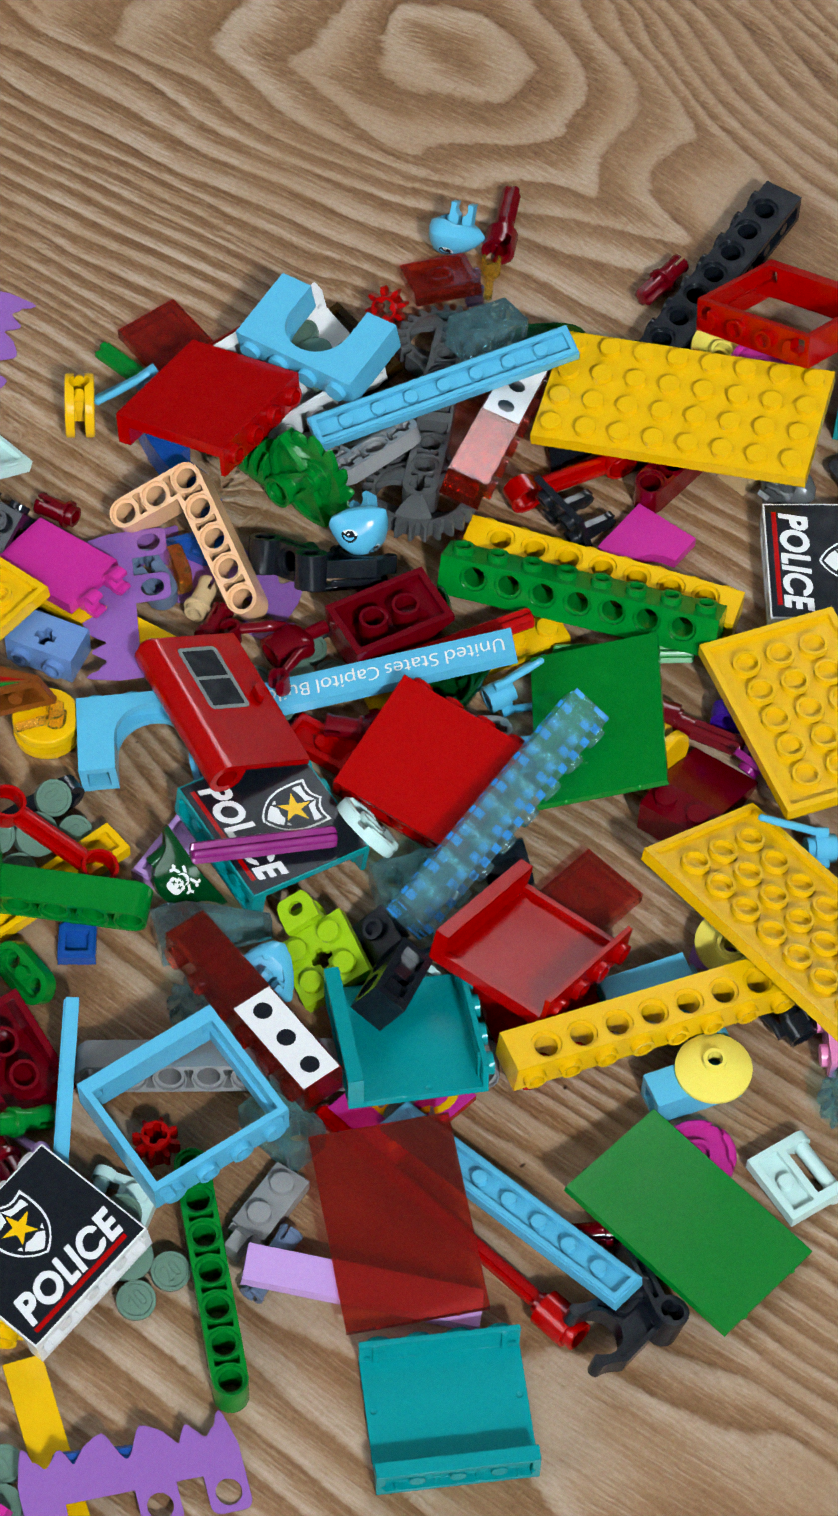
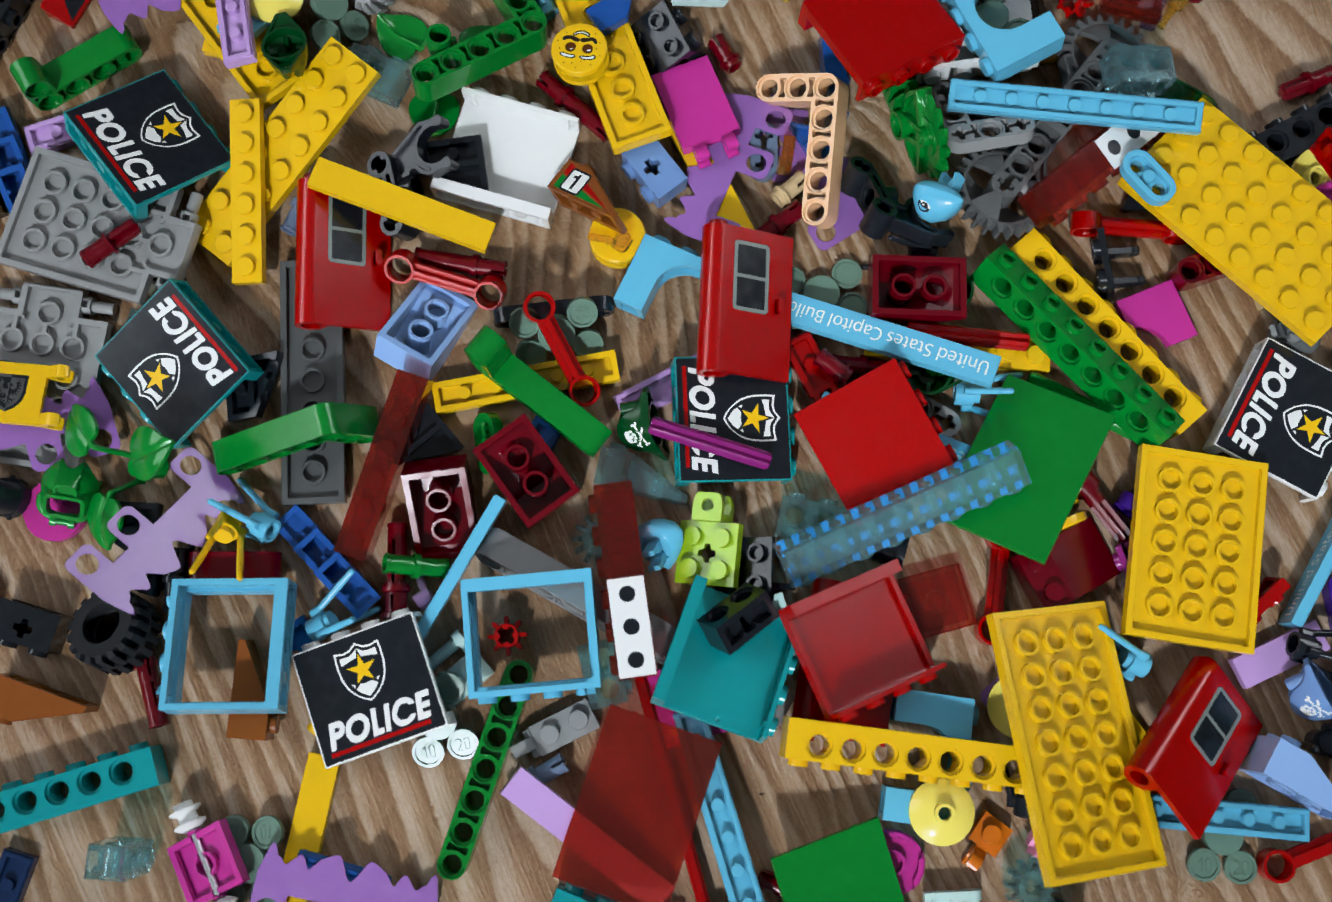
camera: 30 degrees right, 25 degrees up
dark red piece [220,618,329,697] -> none
light aqua tile [336,797,399,858] -> none
none -> dark red slope [472,413,581,530]
none -> orange plate [961,810,1013,872]
none -> red piece [974,539,1010,645]
none -> medium azure plate [1119,149,1176,206]

